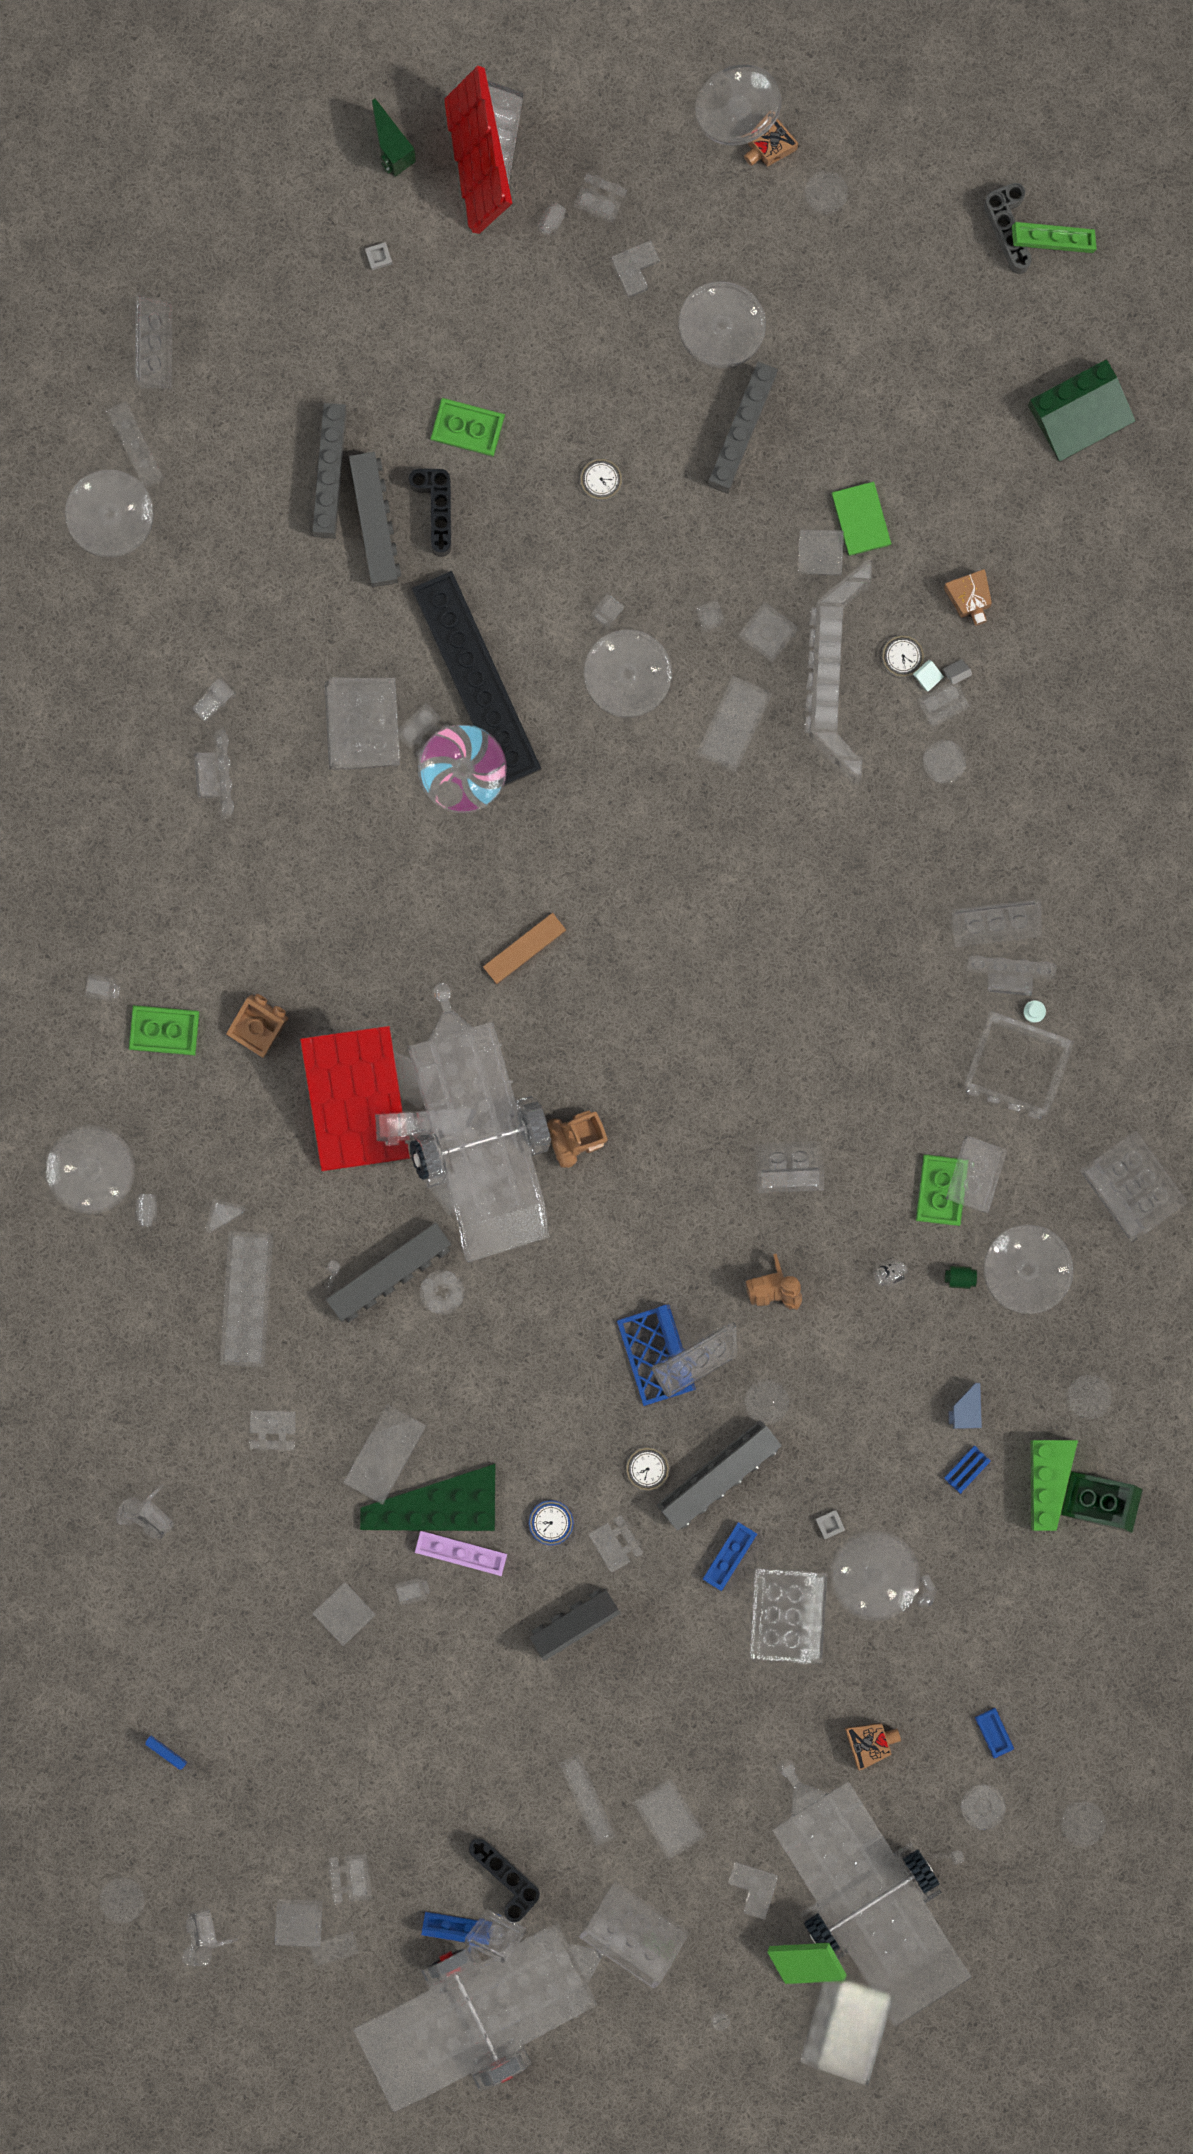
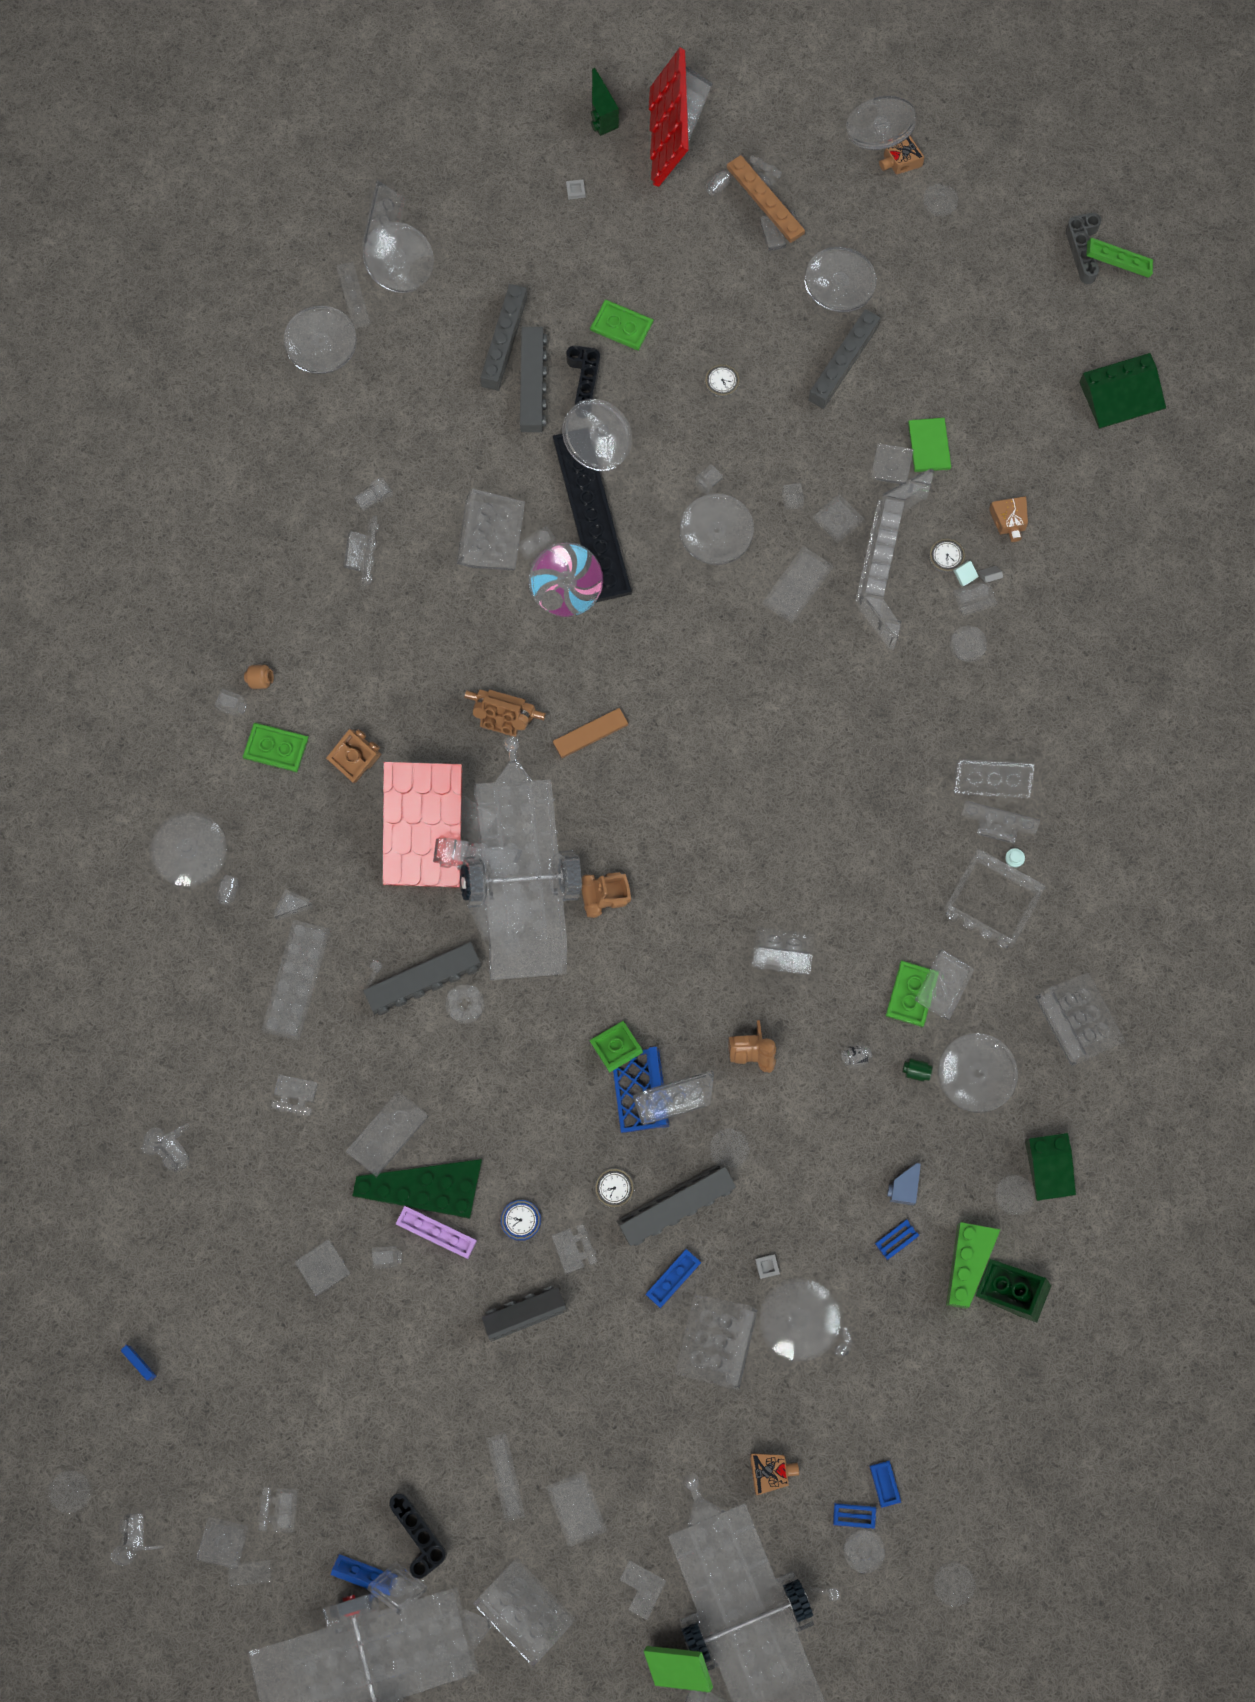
camera: 15 degrees right, 10 degrees down
none -> medium nougat head [244,664,274,689]
none -> clear dish [363,222,434,293]
none -> medium nougat piece [464,689,546,737]
none -> clear dish [562,399,632,471]
none -> bright green plate [589,1021,643,1073]
none -> medium nougat plate [727,155,805,243]
none -> blue tile [833,1503,876,1529]
none -> dark green slope [1025,1133,1076,1201]

